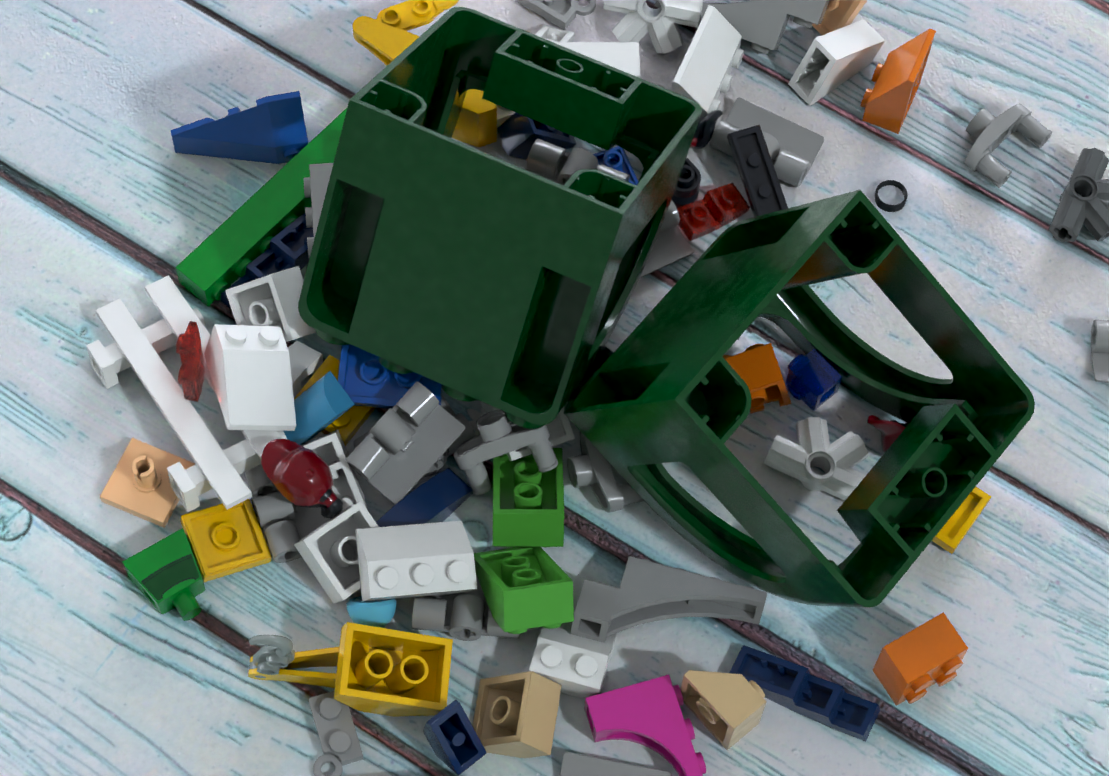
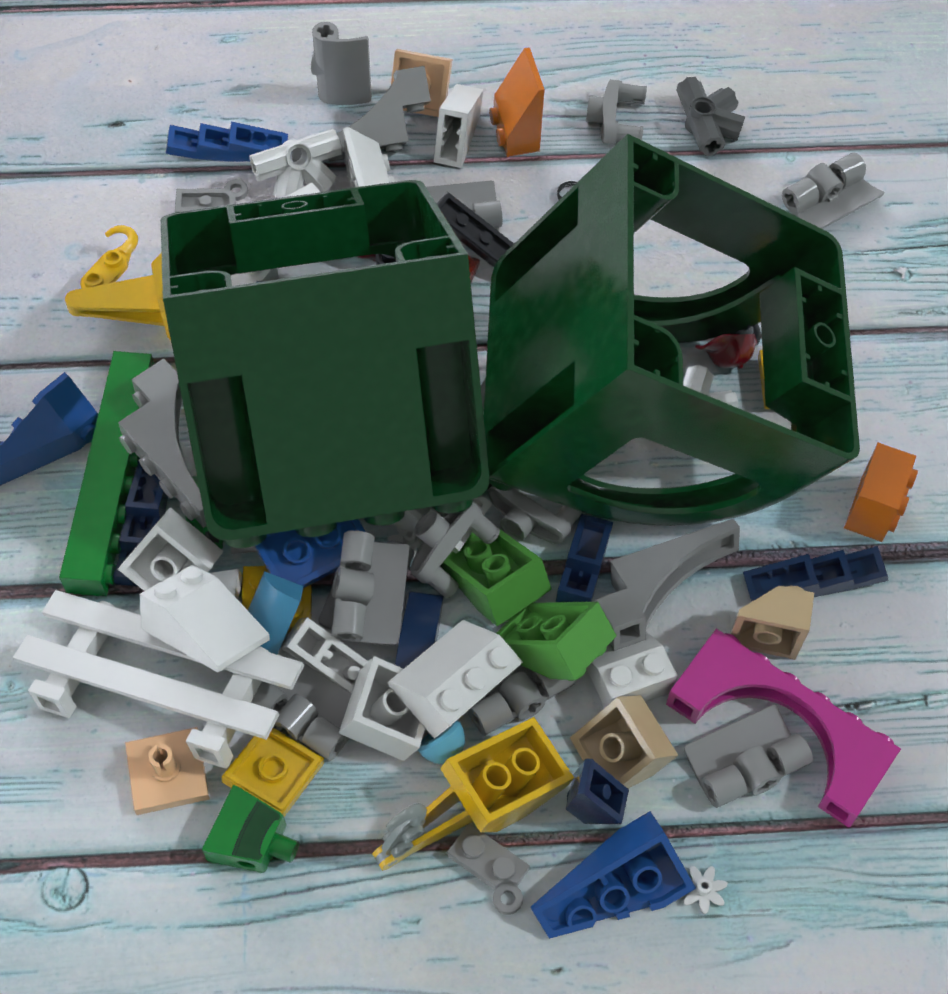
camera: 35 degrees left, 5 degrees down
clear red slope [176,321,205,402] -> none
dark red hair [261,439,343,519] -> none
none -> dark blue slope [555,514,613,602]

